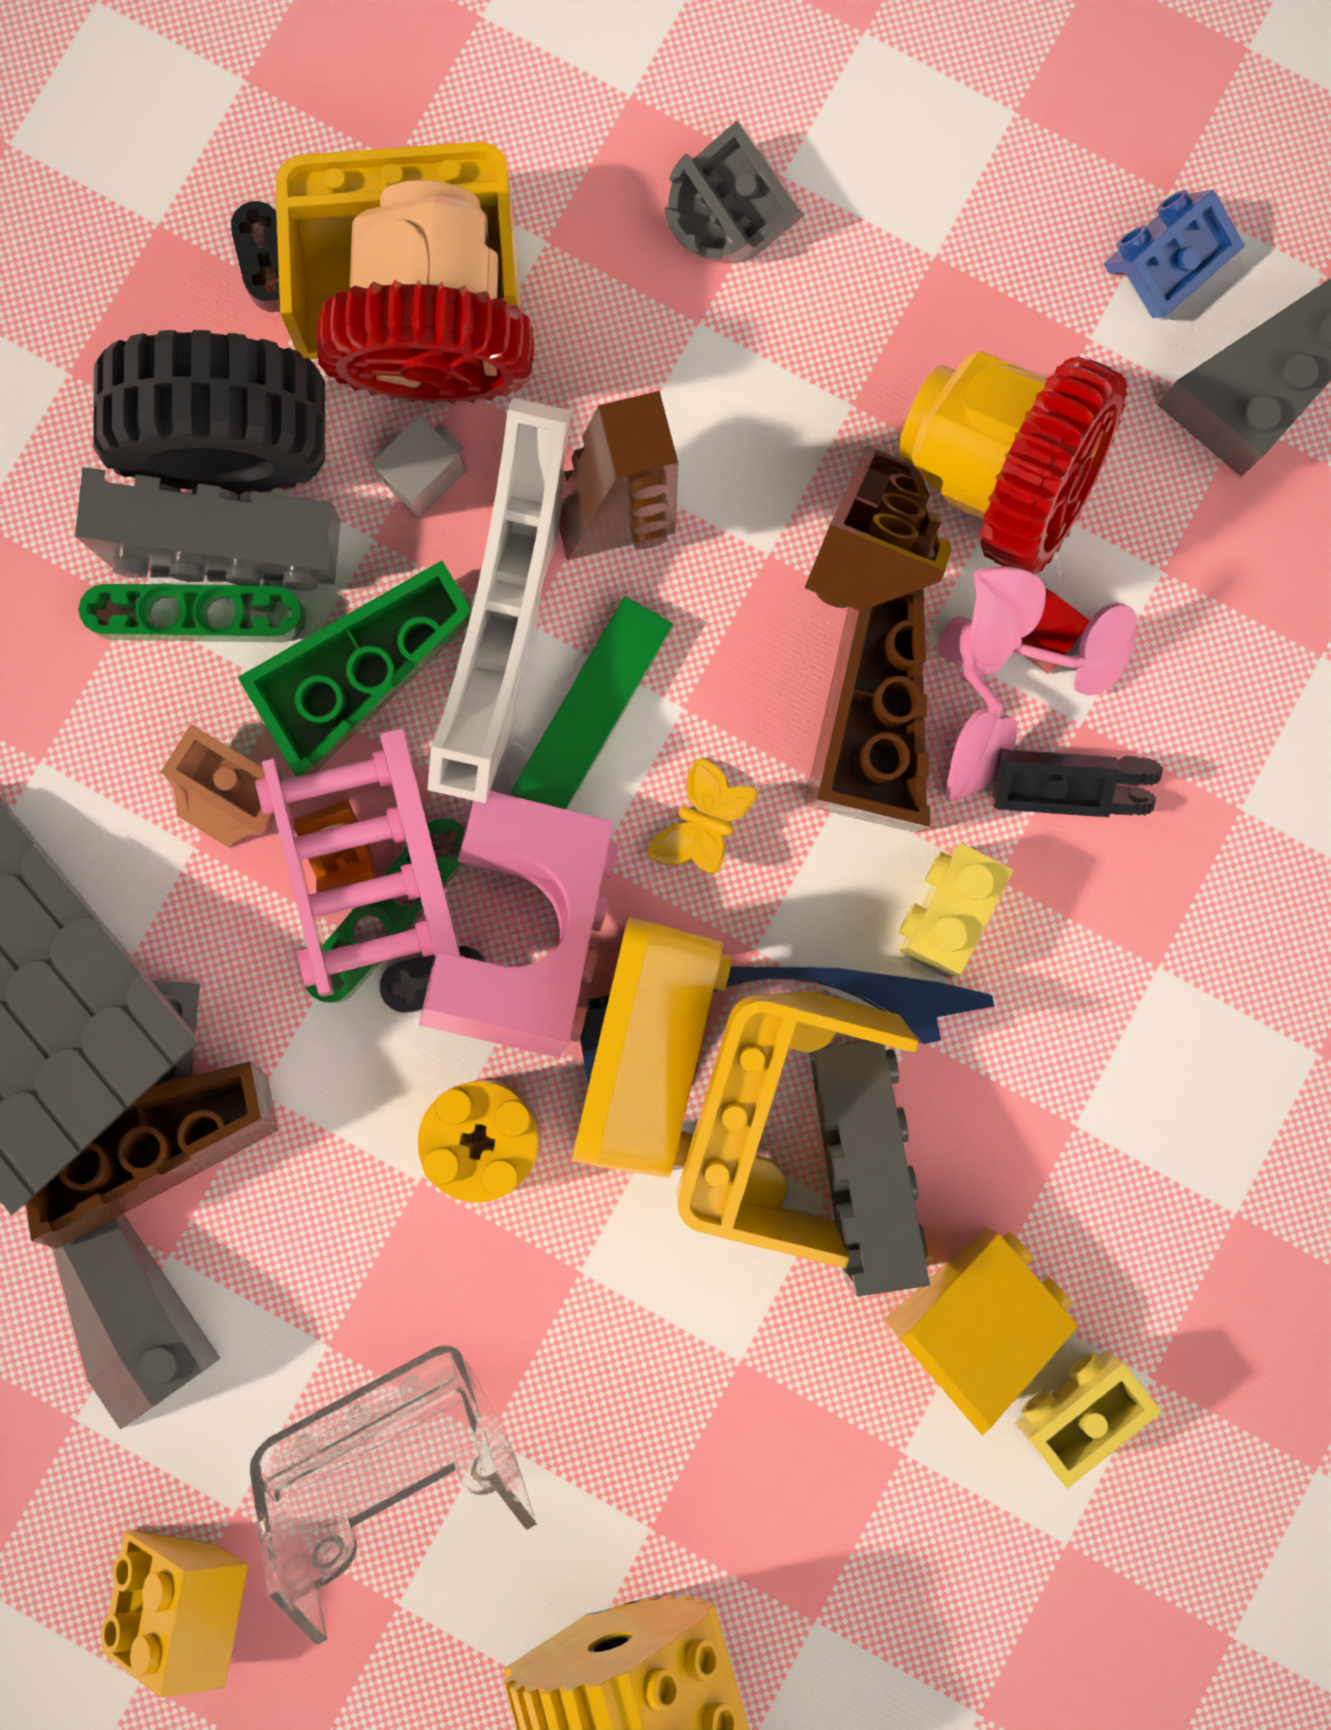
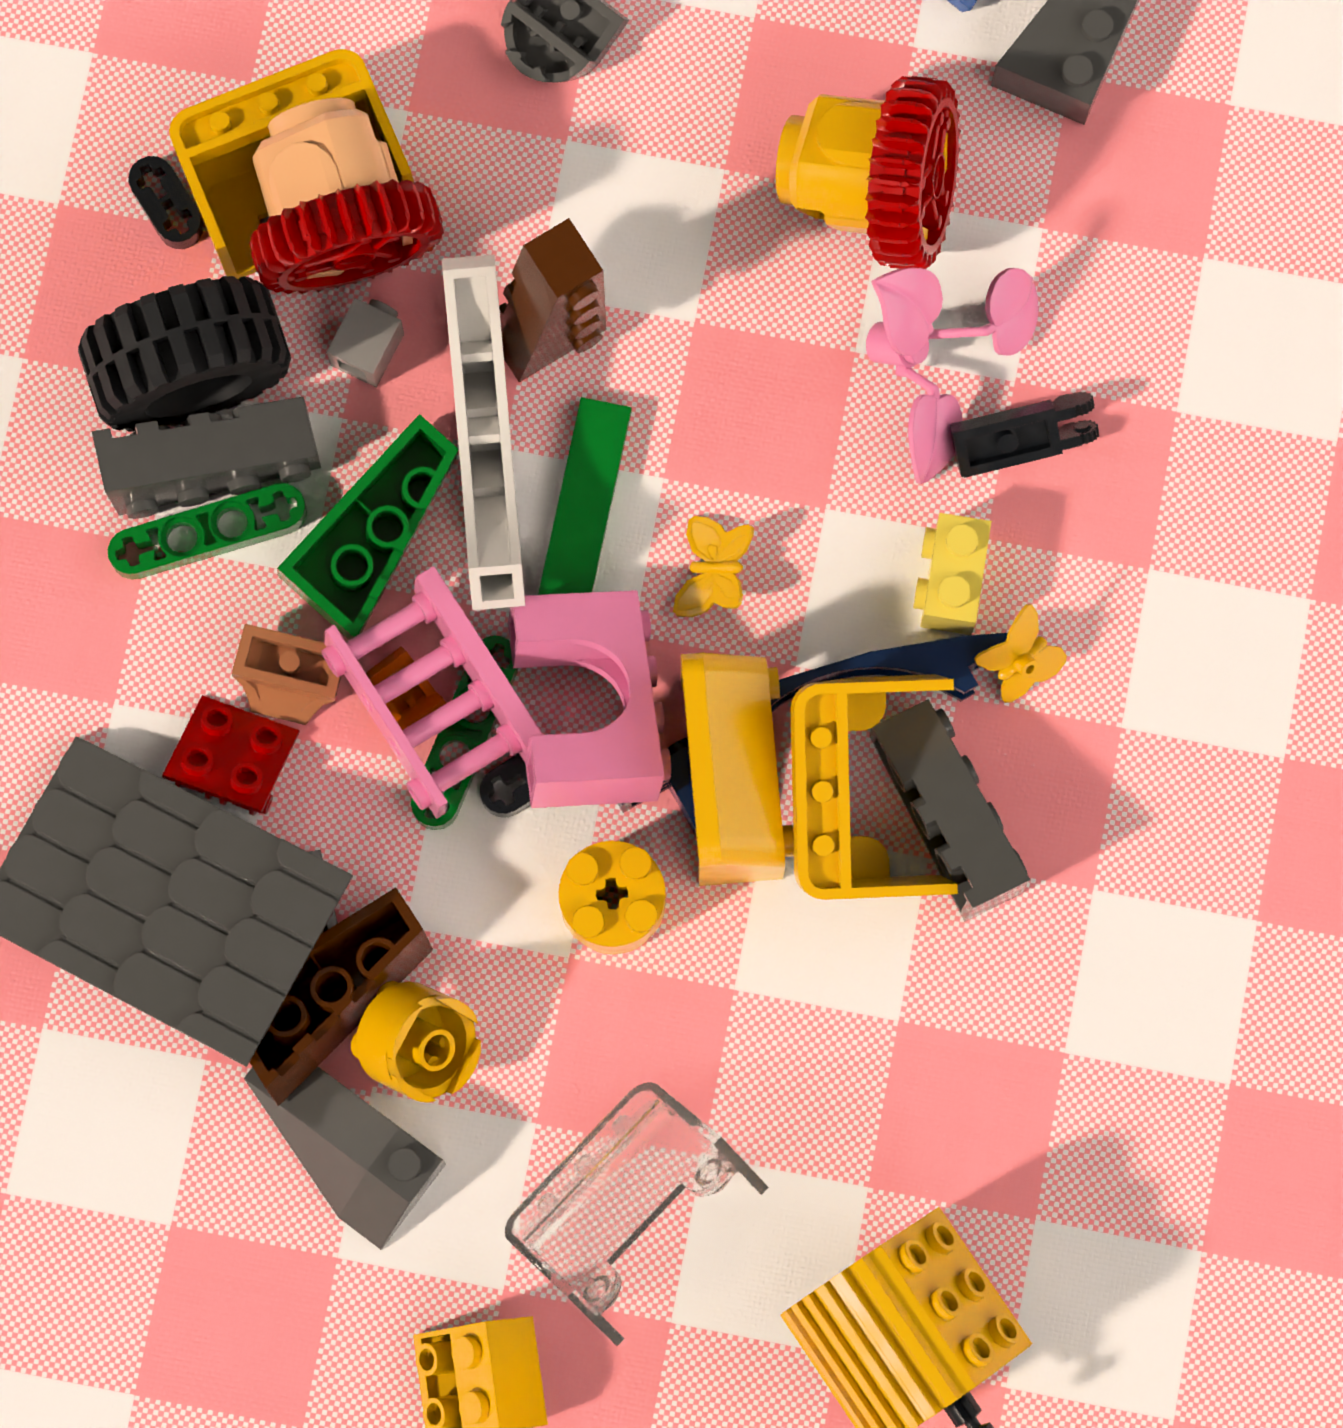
camera: 15 degrees left, 5 degrees down
reddish brown wedge [804,446,952,611] -> none
reddish brown wedge [804,588,931,832] -> none
yellow slope [884,1227,1078,1436] -> none
light yellow brick [1014,1350,1162,1489] -> none
red slope [1021,588,1090,674] -> none
none -> red hinge [162,695,300,816]
none -> yellow brick [351,981,481,1103]
none -> yellow piece [974,604,1067,703]

